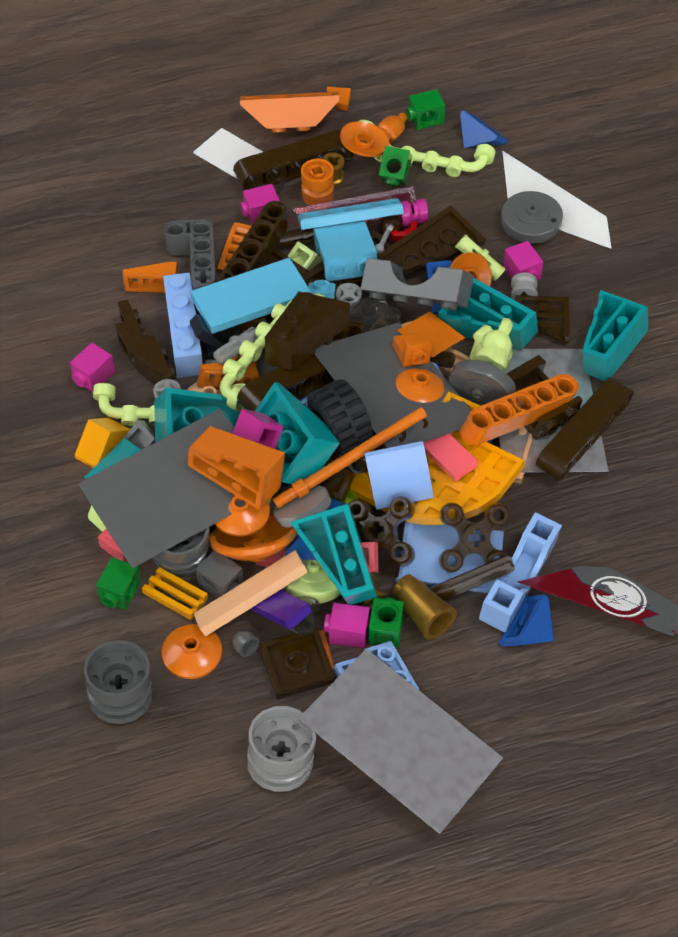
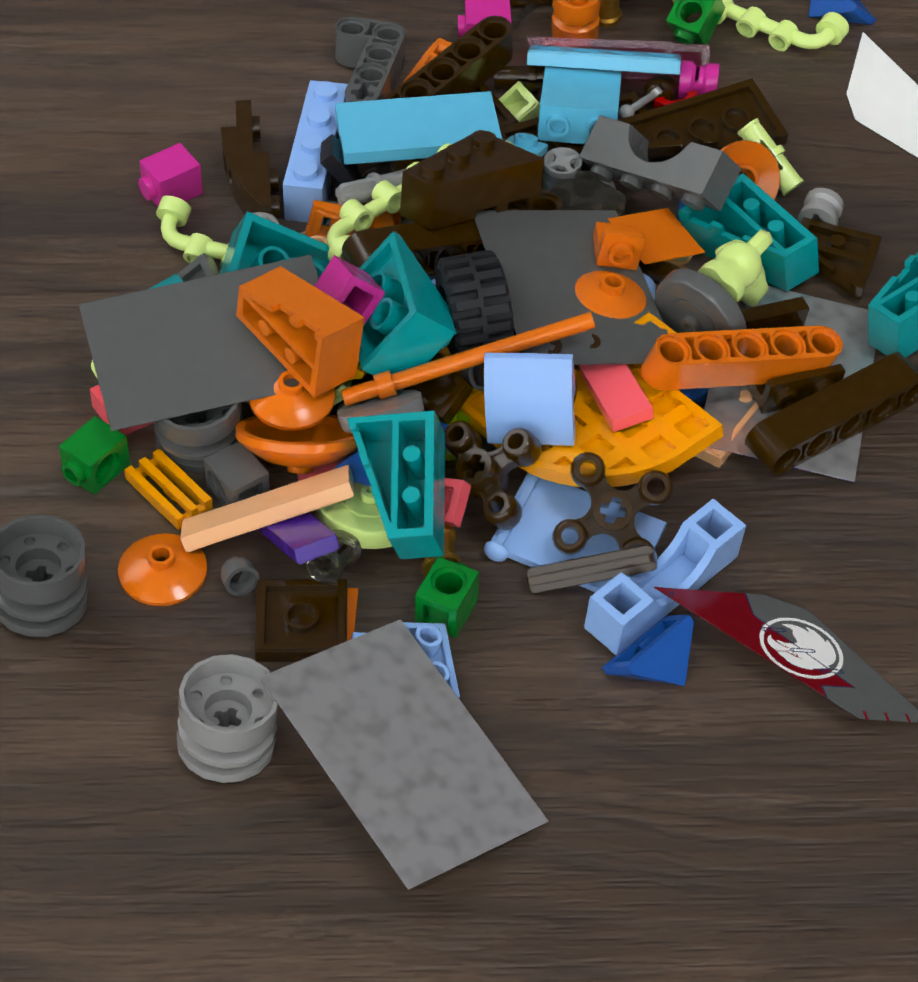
camera: 15 degrees right, 5 degrees down
light orange slope [75,418,130,468] -> none
orange slope [122,262,179,293] -> none
dark pink brick [324,603,370,649] -> none
pearl gold plant [392,574,457,640] -> none
dark grey wheel [501,191,563,243] -> none
dark pink brick [503,241,543,281] -> none

